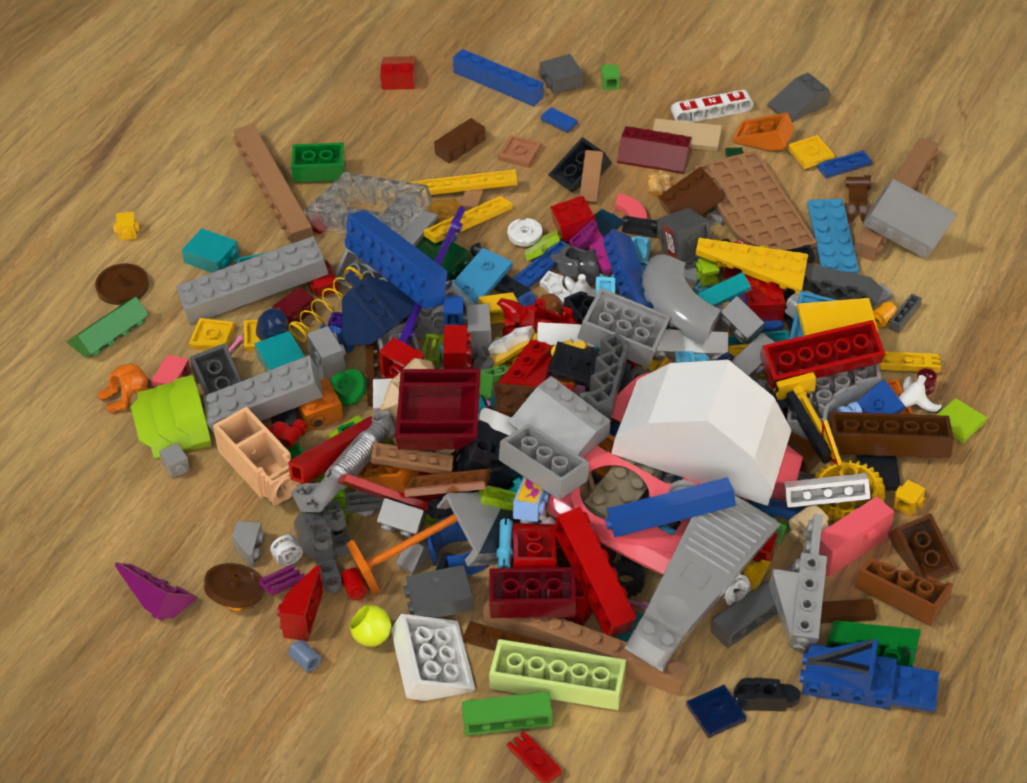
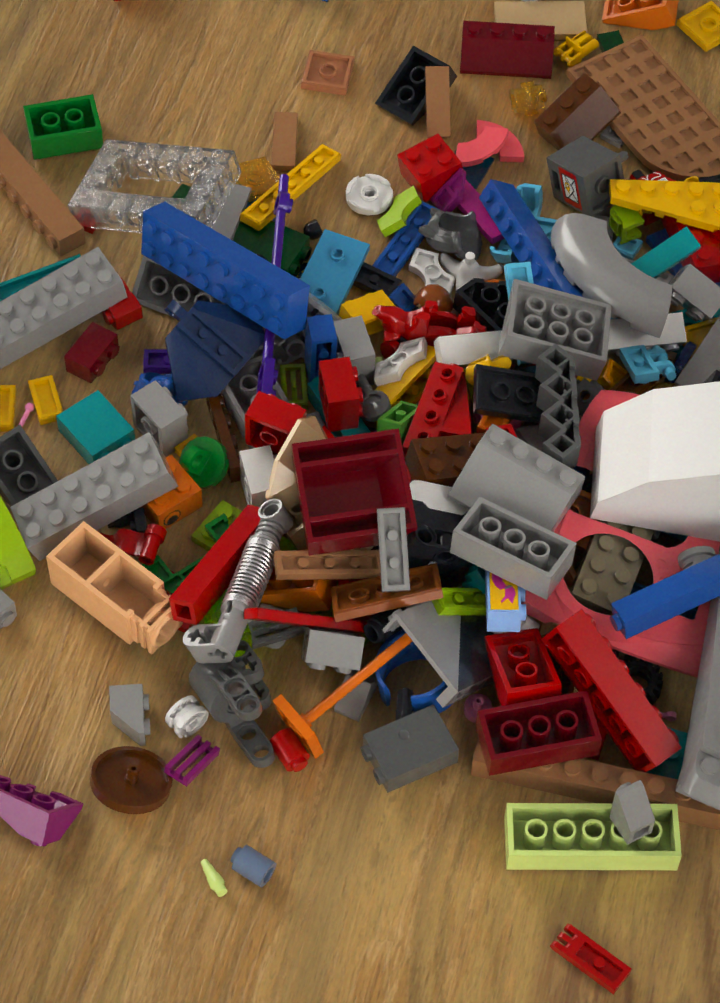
camera: 15 degrees left, 10 degrees up
dark blue piece [256,308,288,341] -> none
red slope [277,565,324,641] -> none
yellow piece [288,267,364,342] -> none
neon yellow helmet [349,605,392,647] -> none
yellow tile [379,169,518,201] -> none
white slope [391,614,475,701] -> none
reddish brown brick [434,118,486,164] -> none
bright green brick [461,692,553,736] -> none
reddish brown plate [463,621,550,651] -> none
medium azure pin [497,519,513,568] -> none
blue tile [541,107,578,133] -> none
black hinge [621,215,658,237] -> none
none -> yellowish green piece [201,859,228,897]
none -> light grey tile [377,507,410,592]
none -> coral tile [456,126,509,167]
none -> yellow arm [553,30,599,68]
none -> light grey slope [609,780,655,845]

